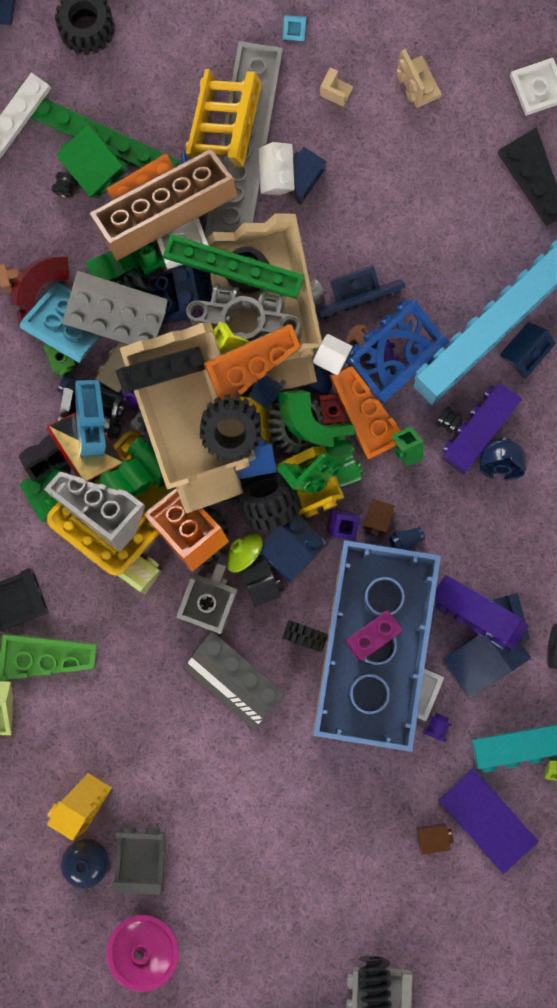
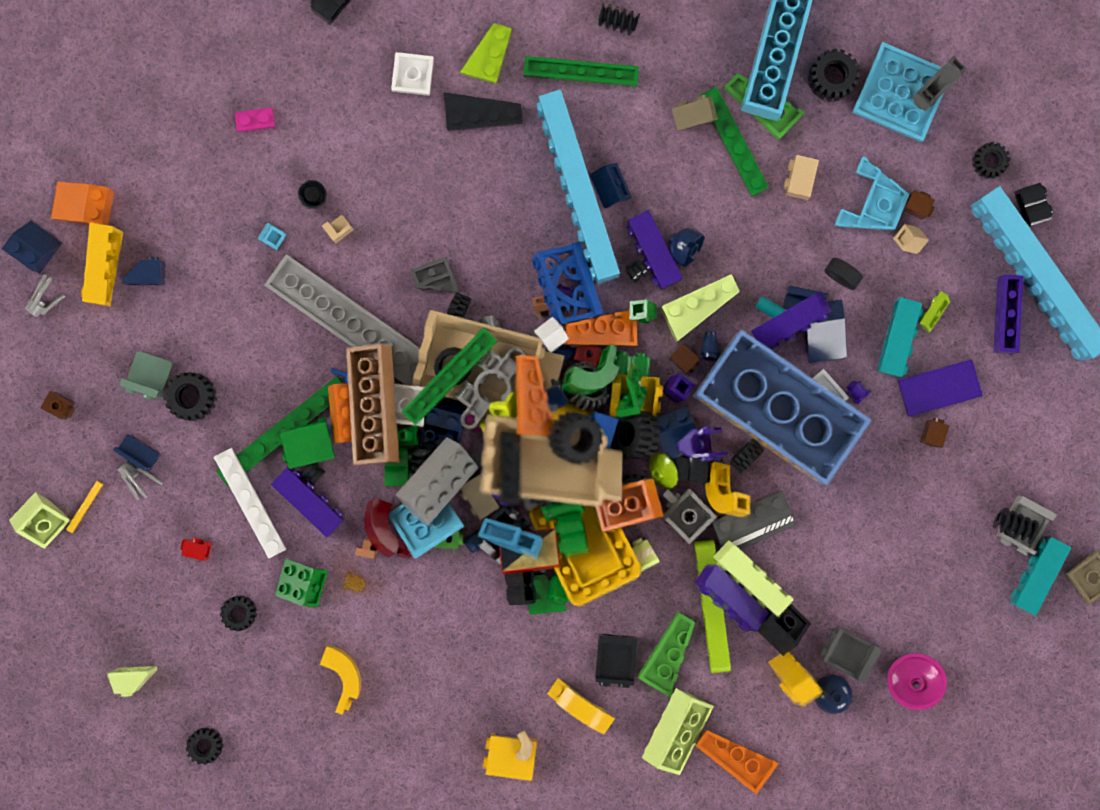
camera: 70 degrees left, 5 degrees up
light grey wedge [44,472,145,552] -> none
yellow fence [185,69,262,167] -> none
white brick [259,142,294,195] -> none
dark blue slope [293,147,327,205] -> none
dark blue bracket [315,265,406,319] -> none
magenta panel [344,610,402,661] -> none
tan bracket [396,49,441,108] -> none
none -> dark purple brick [271,468,345,538]
none -> black hair [298,180,327,209]
none -> dark grey wing [410,257,459,293]
none -> black tyre [447,292,471,319]
none -> yellowish green wedge [660,274,740,342]
none -> dark purple piece [677,426,728,461]
none -> lime beam [694,539,731,674]
none -> dark purple brick [694,564,769,632]
none -> yellow arch [705,462,750,517]
none -> yellowish green wedge [713,540,794,616]
none -> teal cylinder [755,296,786,318]
none -> black slope [758,603,811,656]

